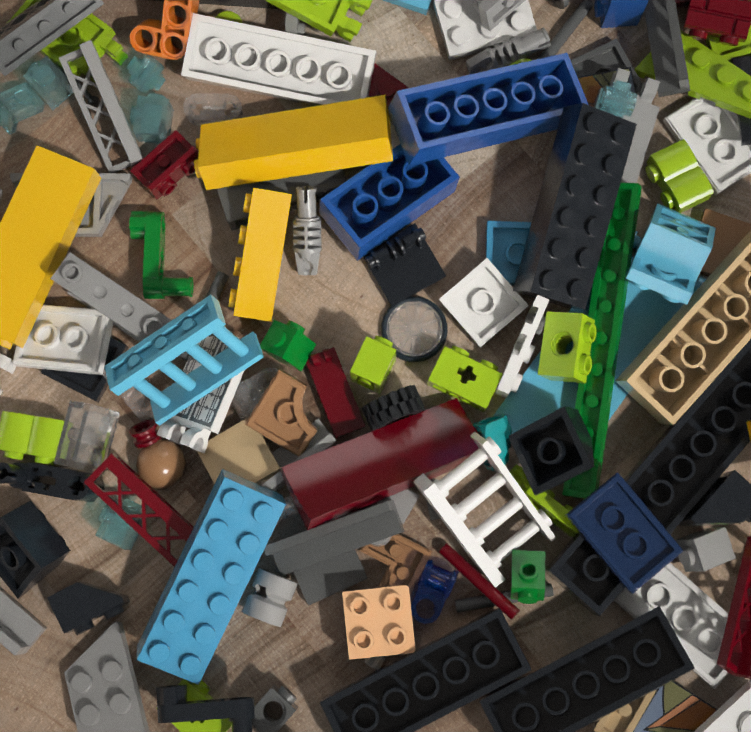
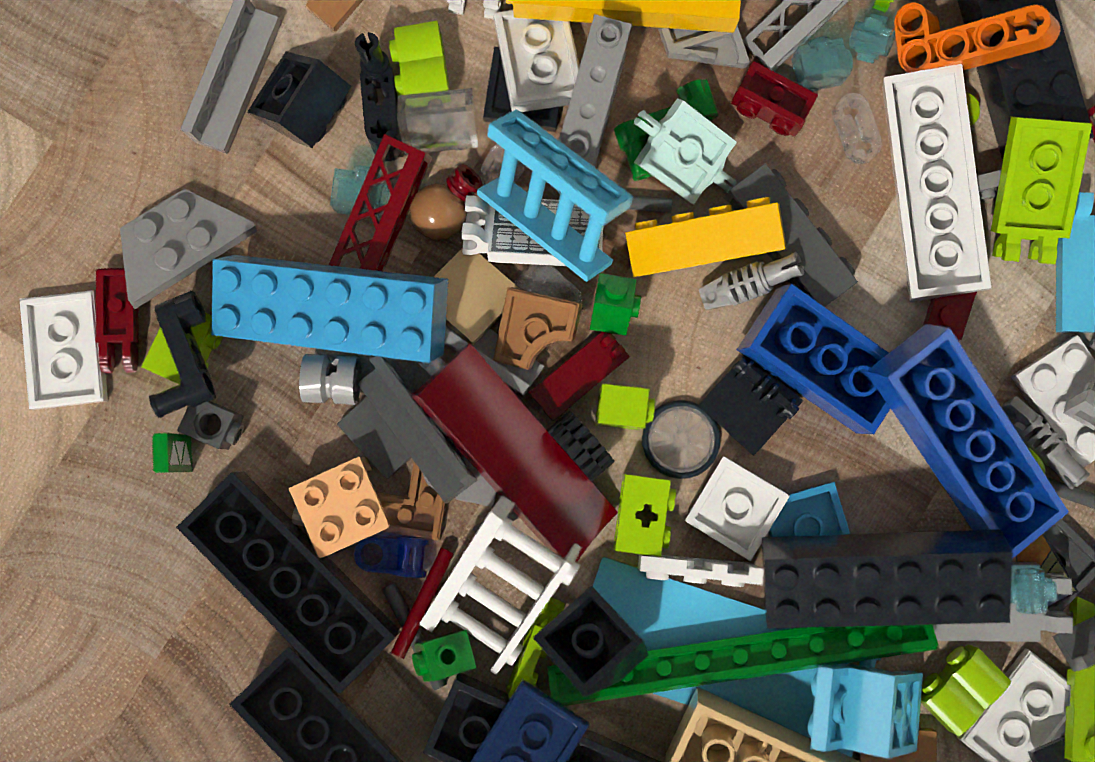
camera: 70 degrees right, 5 degrees up
black slope [47,582,130,636] -> none
yellow brick [194,95,393,190] -> none
teal rock [473,414,513,472] -> none
lime brick [537,311,596,383] -> none
none -> light aqua plate [634,98,737,205]

